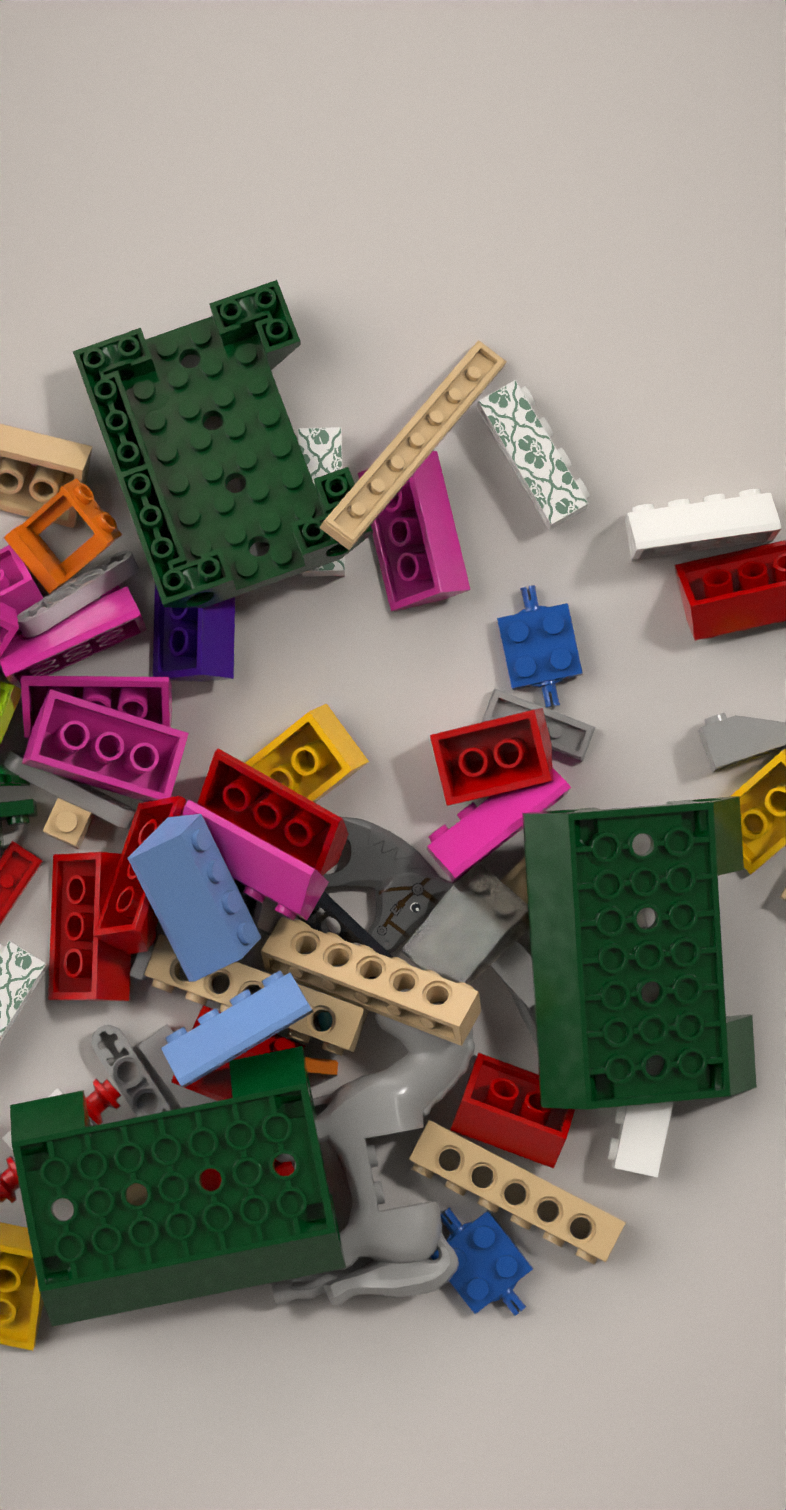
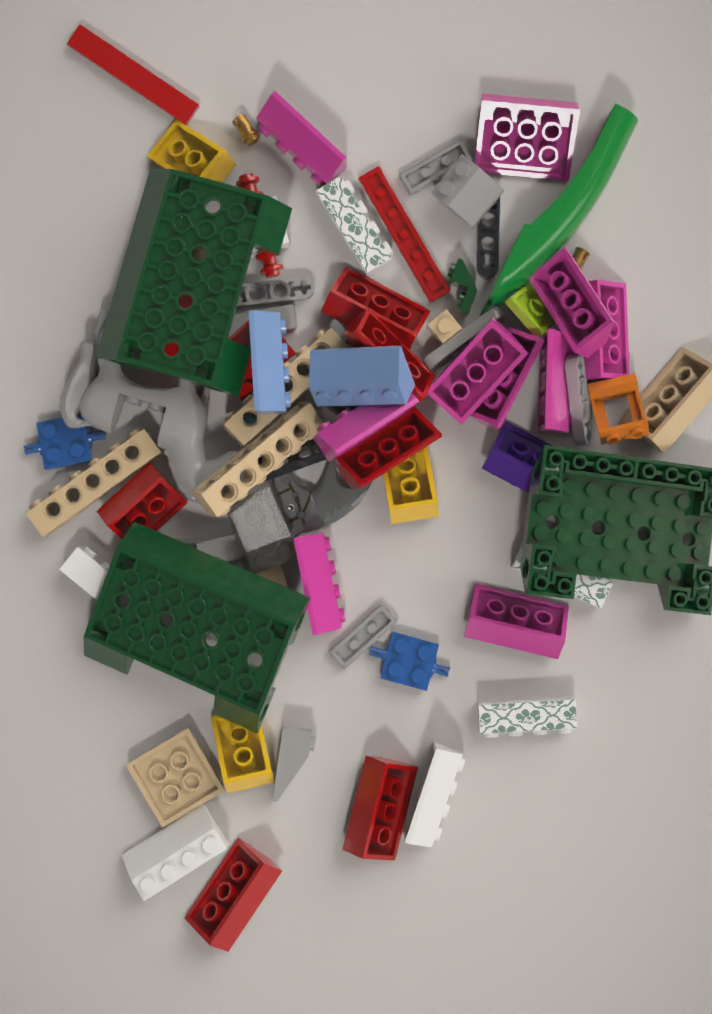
camera: 120 degrees right, 5 degrees up
orange tile [305,1057,339,1076] -> none
tan tile [320,340,507,550] -> none
red slope [430,708,553,806] -> none

